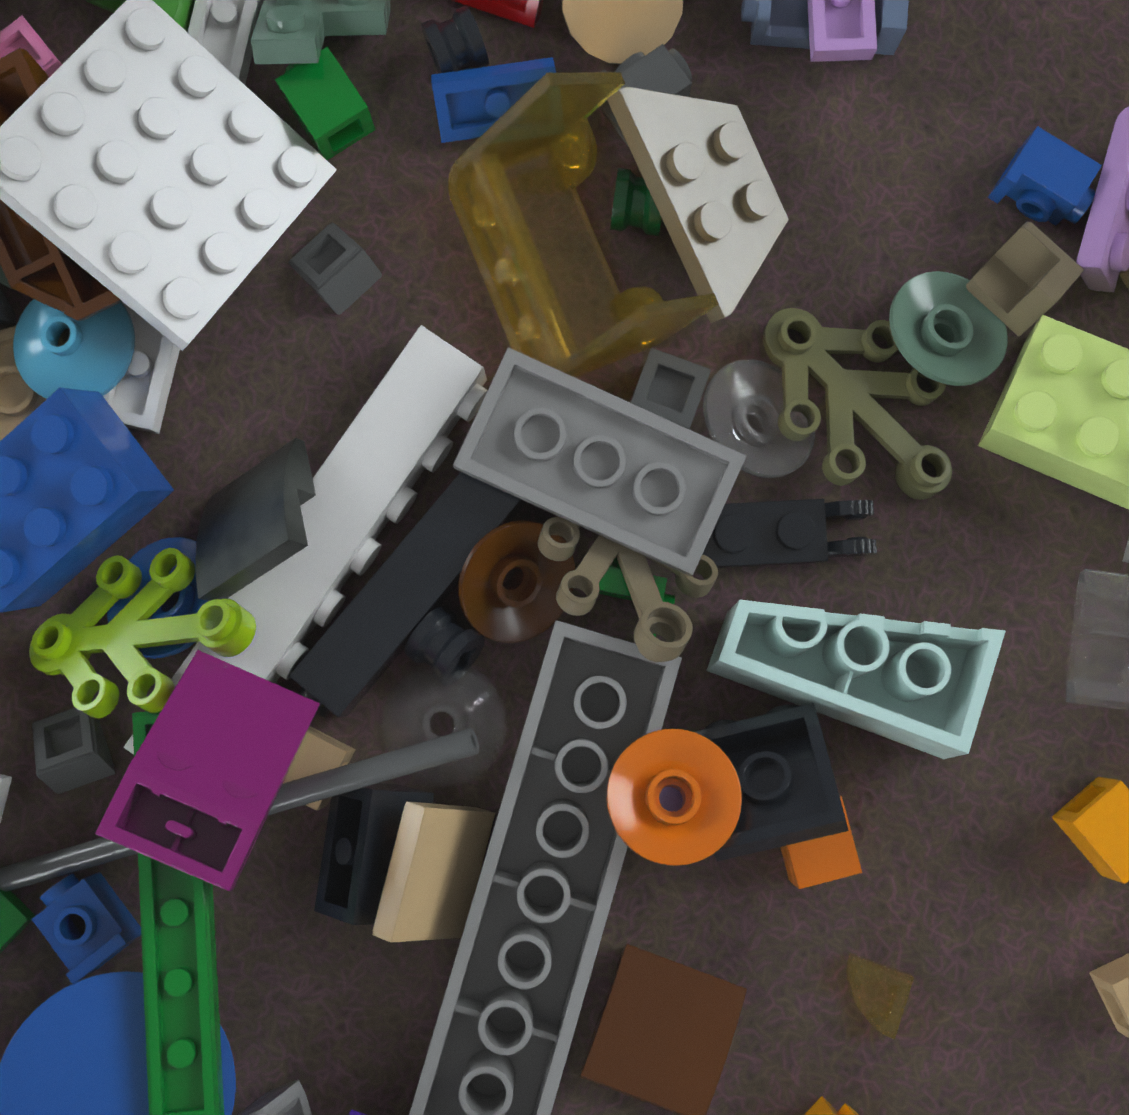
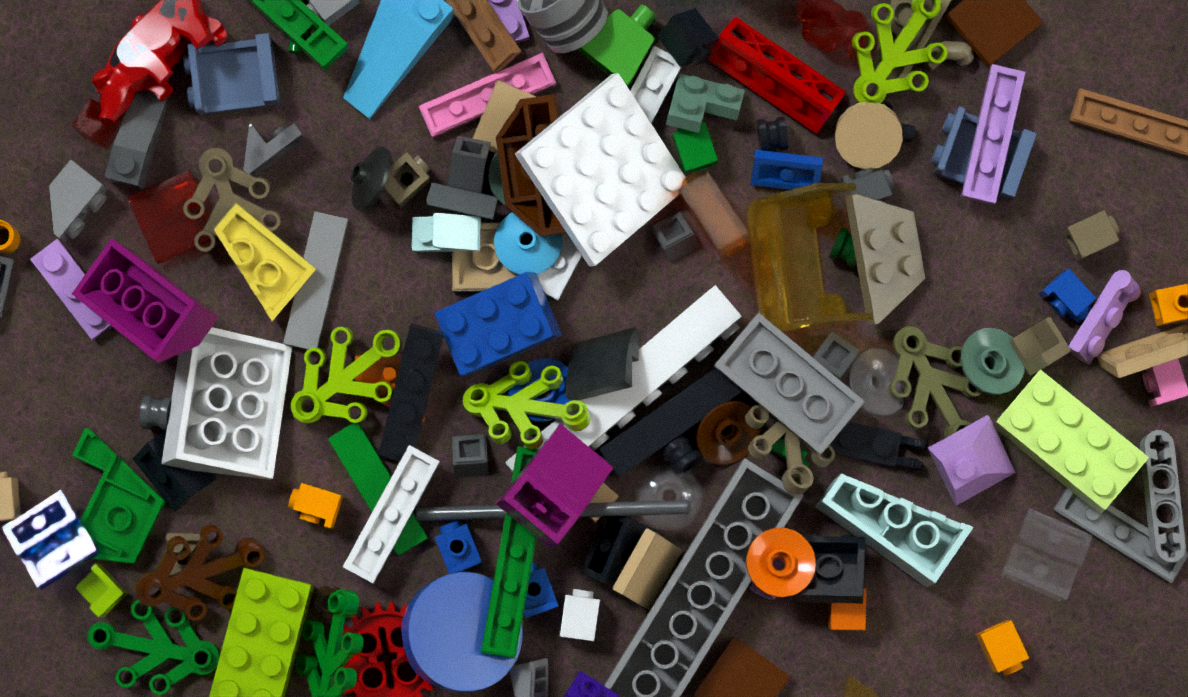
camera: 10 degrees right, 0 degrees up
none -> blue brick [524,563,558,618]
none -> white brick [560,589,600,641]
none -> clear orange slope [678,172,752,263]
none -> lavender slope [928,415,1016,505]
none -> dark tan brick [1062,210,1120,262]

